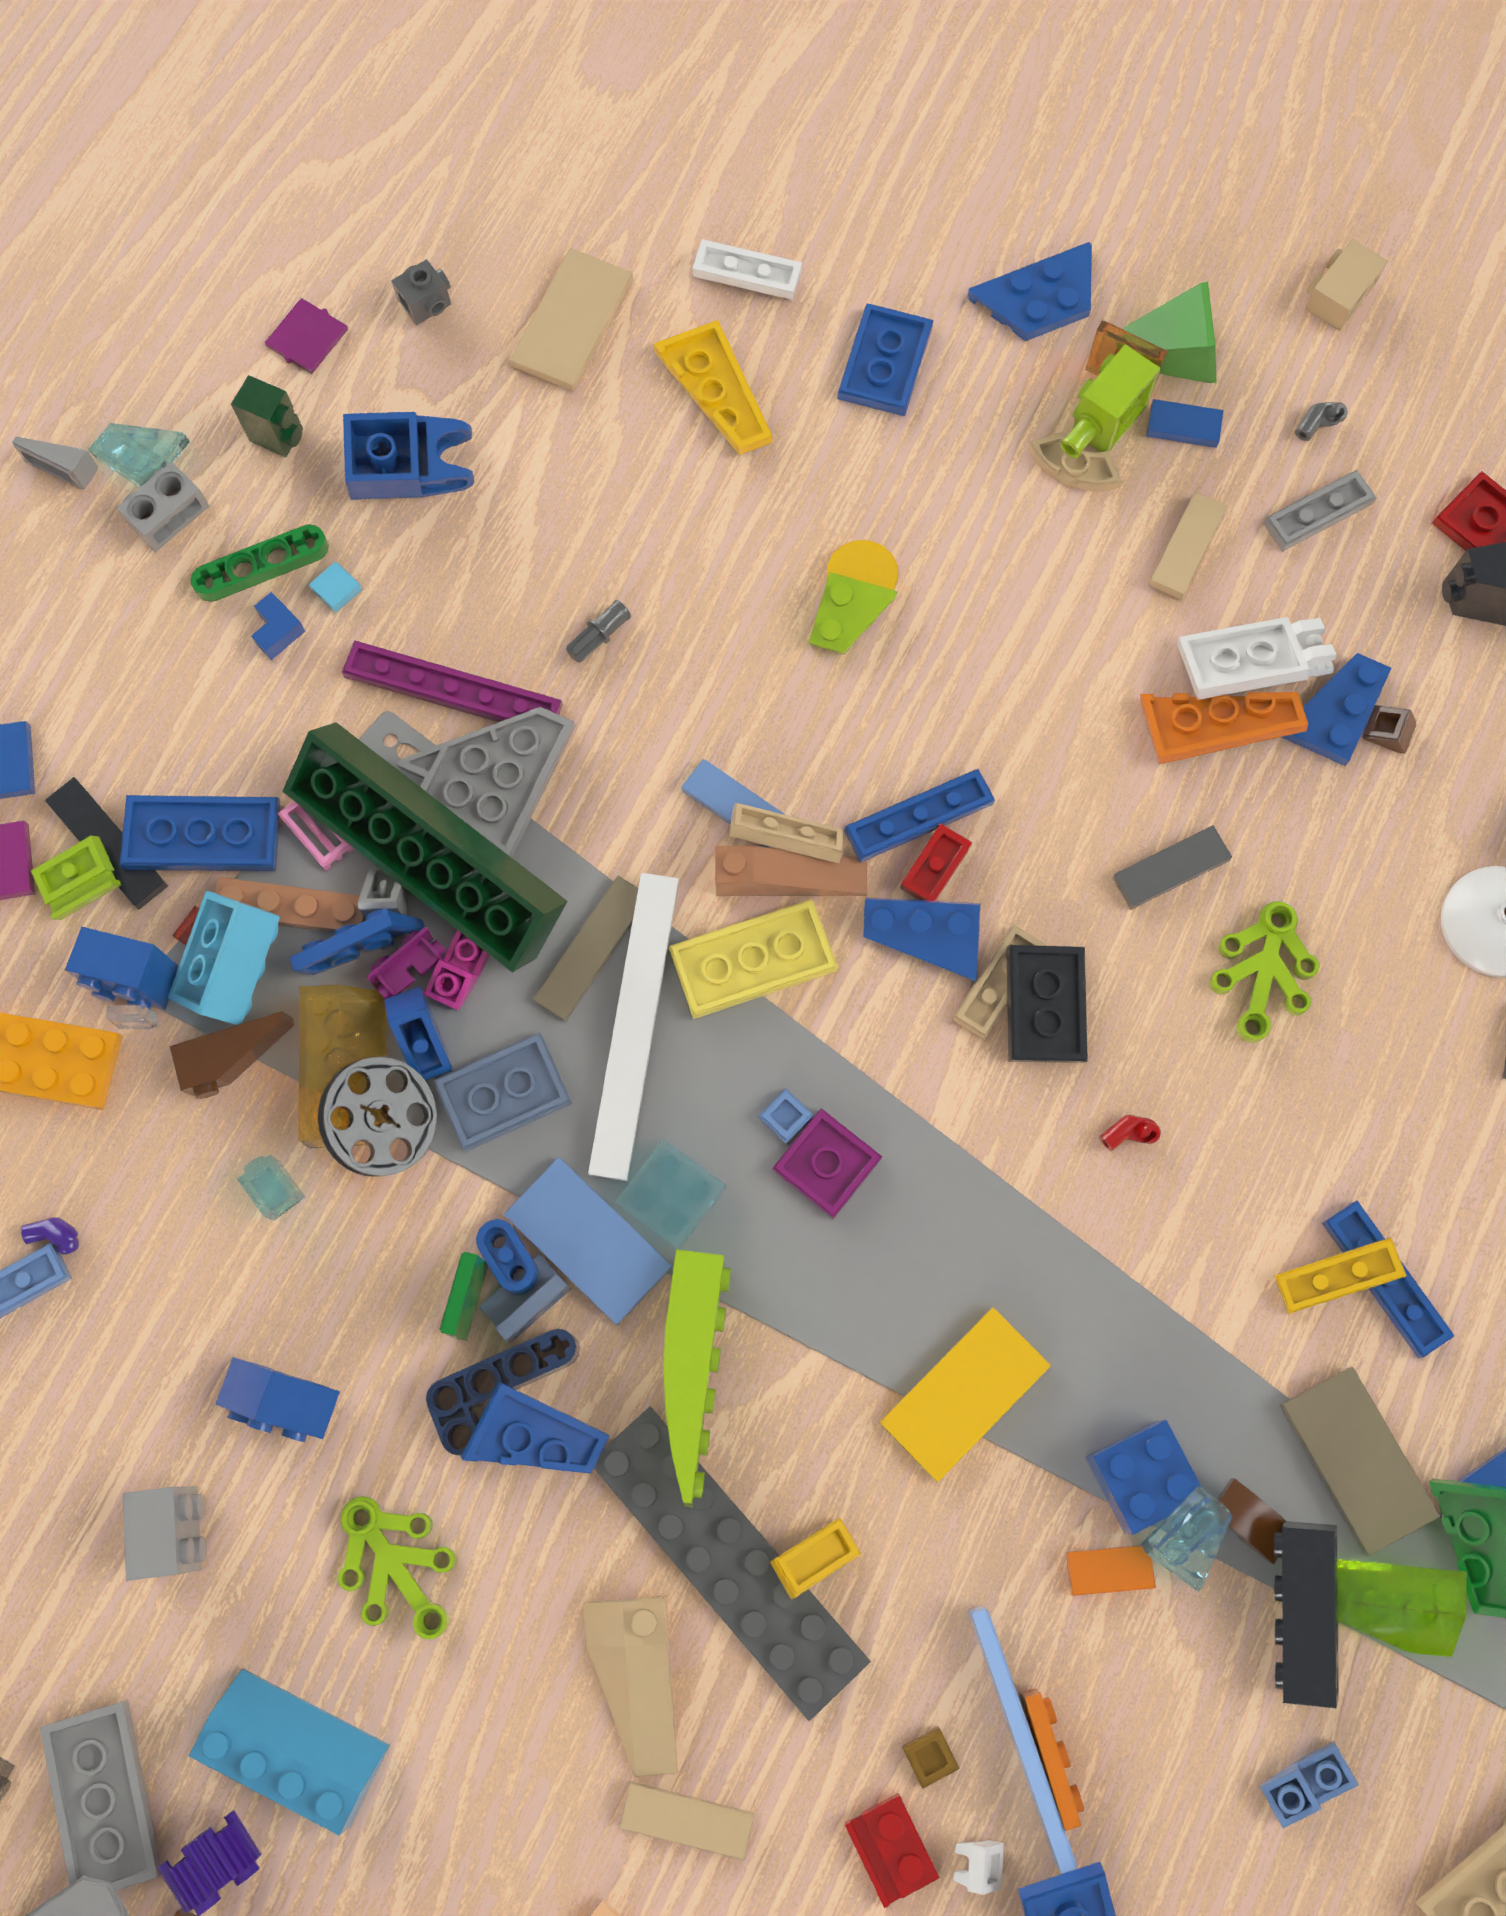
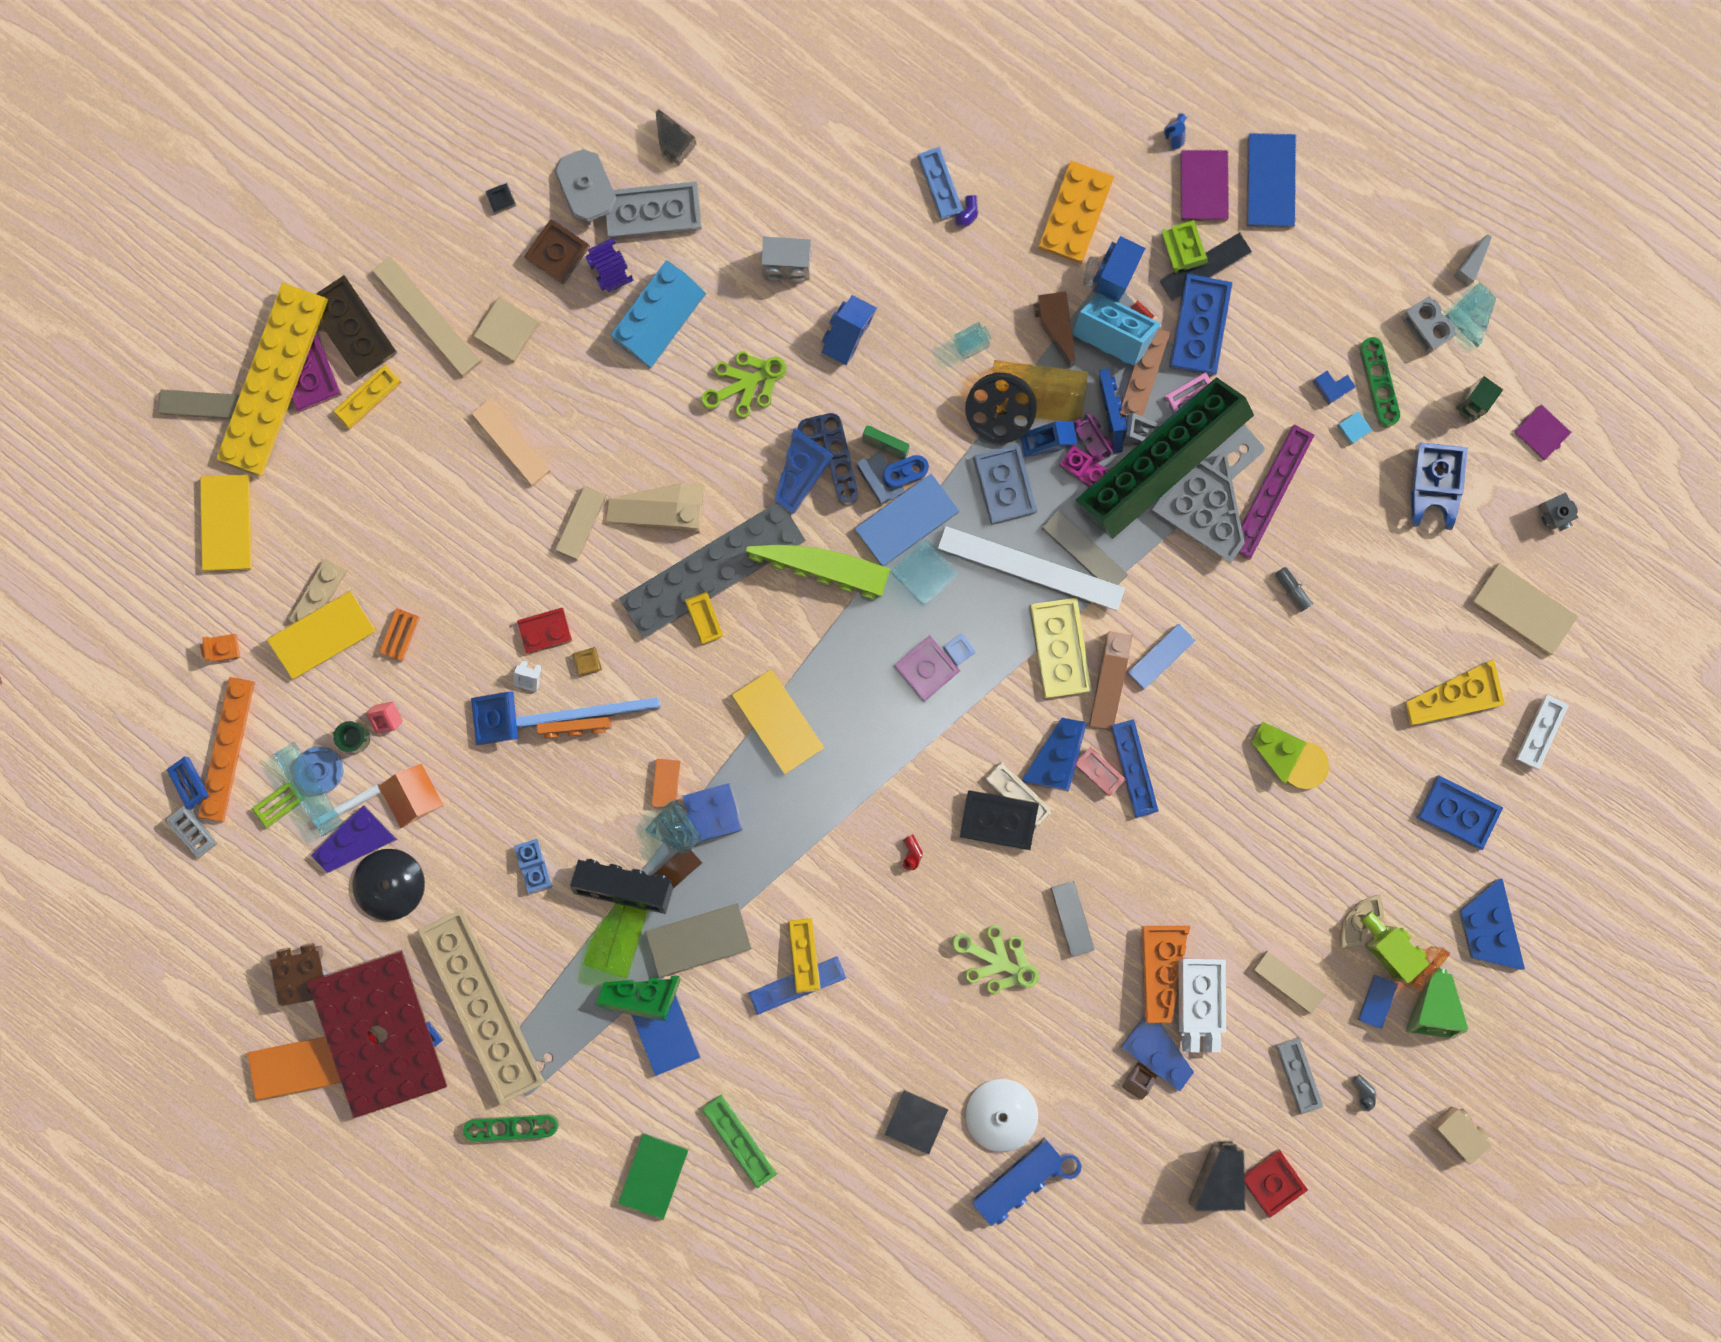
camera: 95 degrees right, 10 degrees up
tan tile [729,803,844,863] -> none

